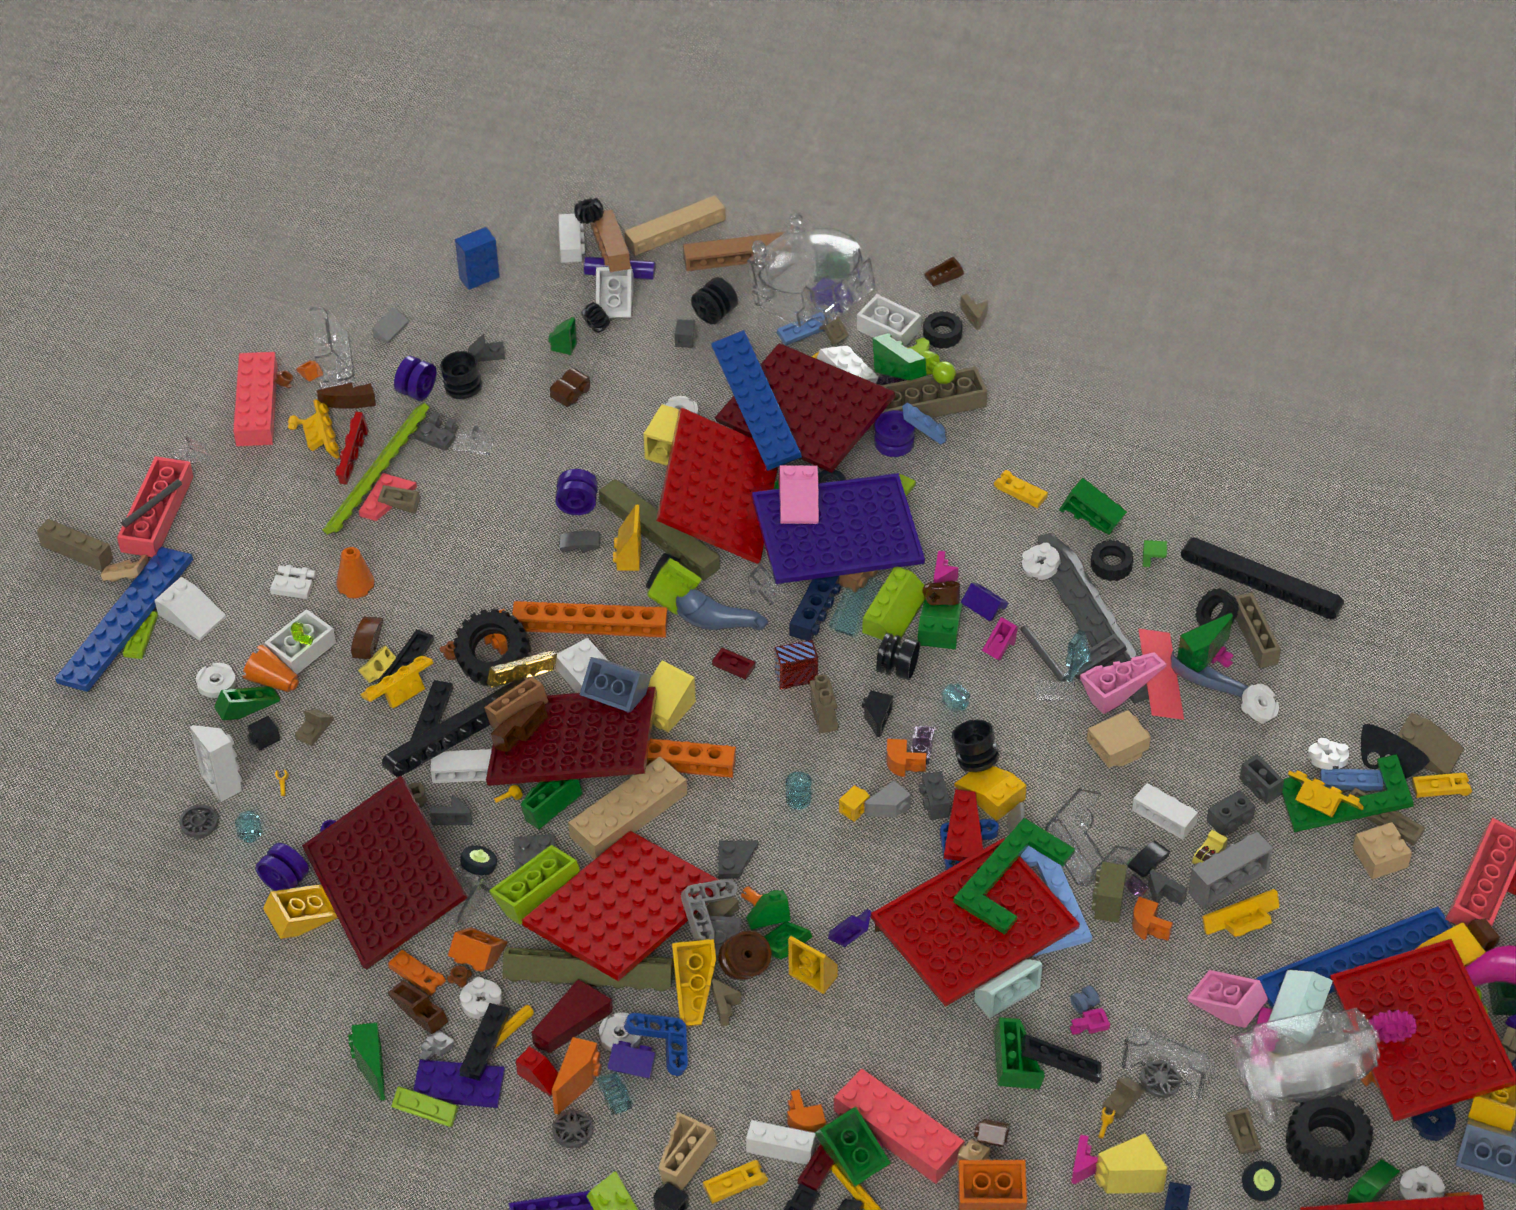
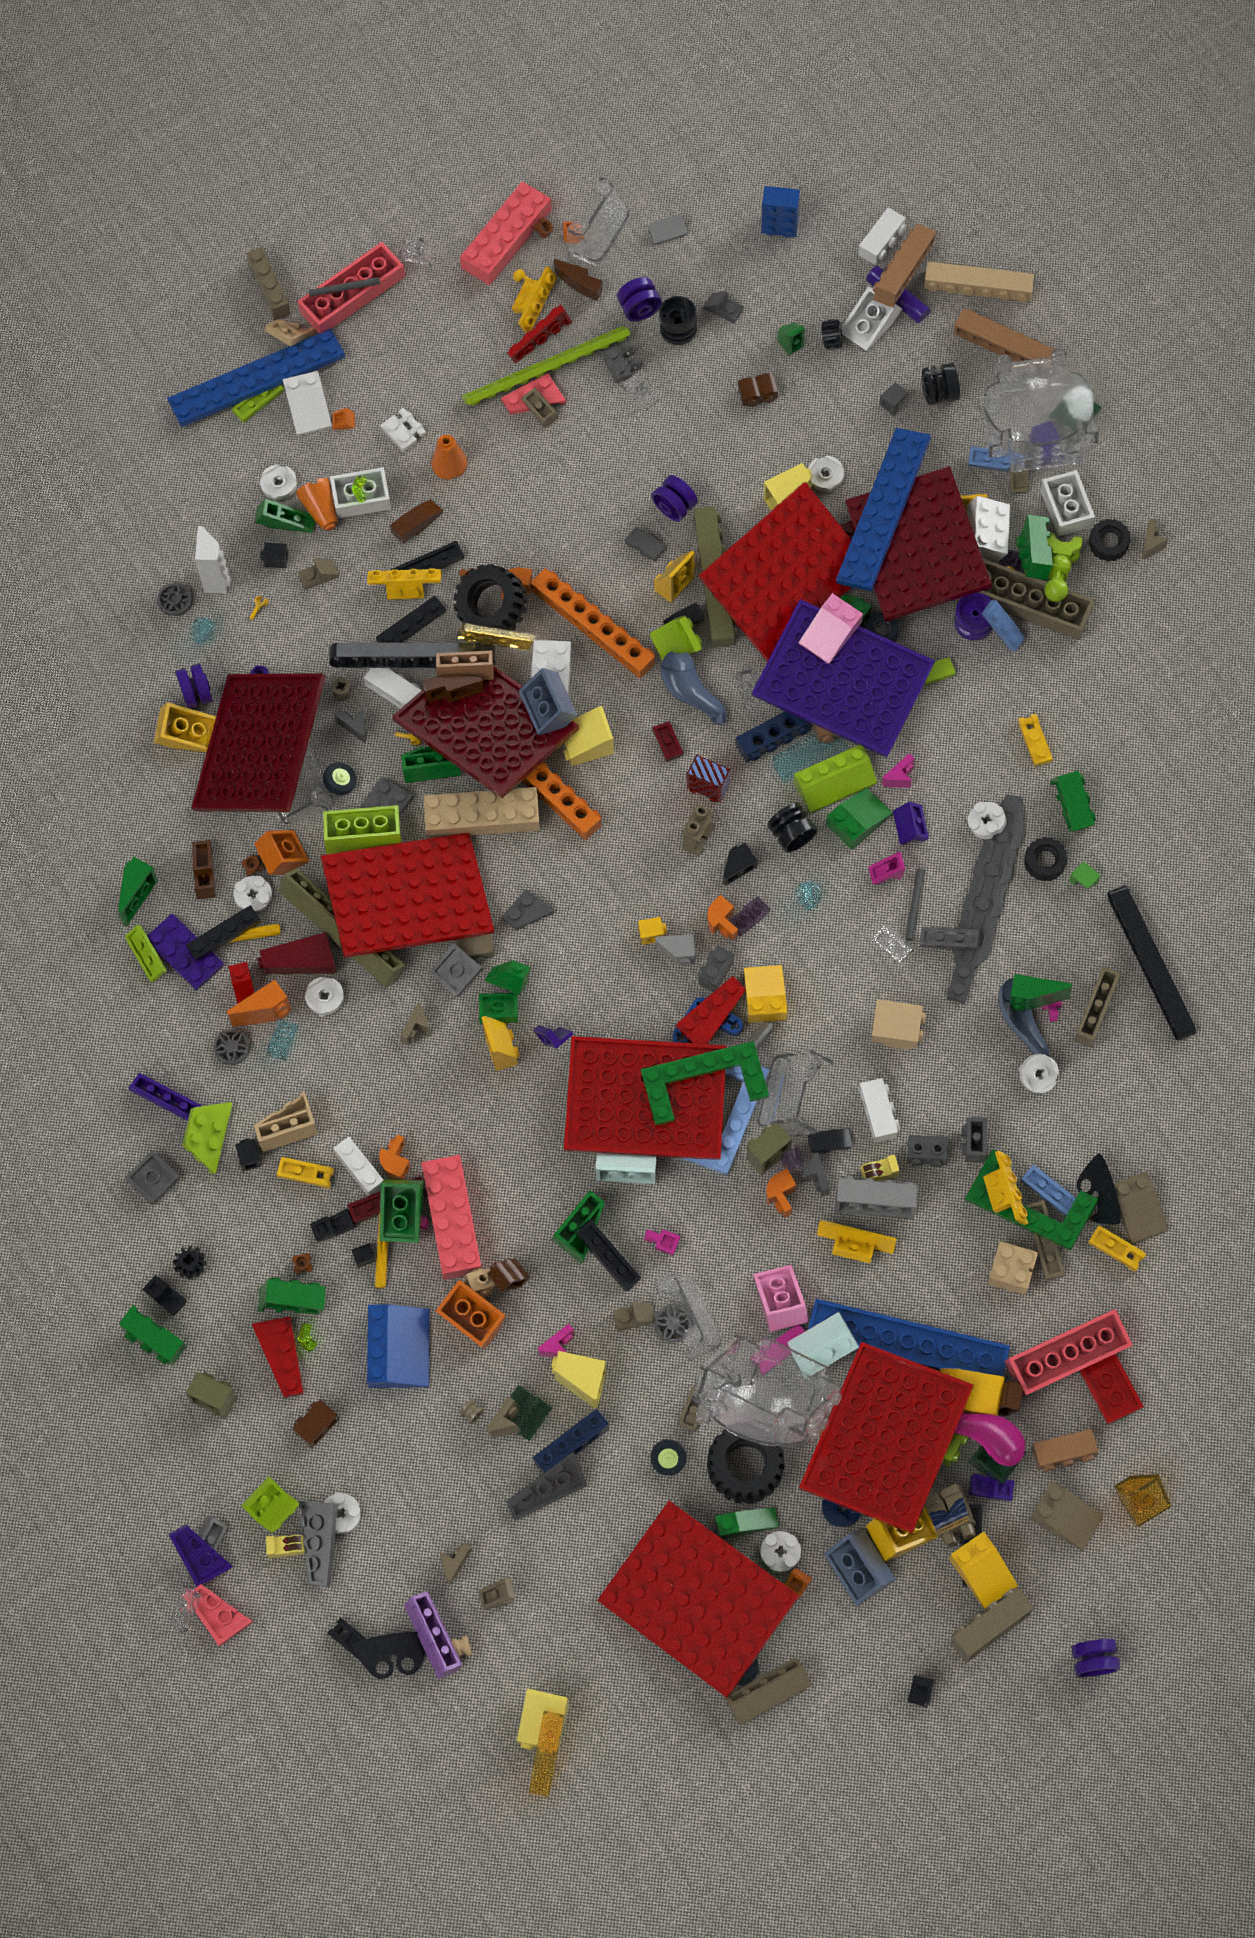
camera: 40 degrees right, 20 degrees up
light yellow leg [358,645,396,683] -> none
orange plate [388,950,446,996] -> none
light grey plate [419,1030,455,1061] -> none
black gear [574,198,604,224] -> none
dark purple brick [607,1041,656,1079] -> none
blue beam [624,1013,688,1076] -> none
yellow wedge [672,939,716,1027] -> none
light grey beam [681,879,737,941] -> none
reddish brown wheel [718,930,772,981] -> none
orange pin [741,886,763,906] -> none
clear light blue wheel [785,771,812,809] -> none
reddish brown piece [922,581,960,605] -> none
reddish brown slope [924,256,964,287] -> none
black wheel [952,719,999,772] -> none
clear light blue wing [1064,630,1090,682] -> none
sand blue wheel [1070,985,1100,1014] -> none
bright pink wedge [1080,652,1166,714] -> none
yellow hand [1098,1107,1115,1139] -> none
coral sticker [1138,629,1184,720] -> none
black tyre [1195,588,1239,626] -> none
white plate [1308,738,1349,770] -> none
dark pink gear [1368,1010,1417,1043] -> none
none -> orange slope [332,407,355,430]

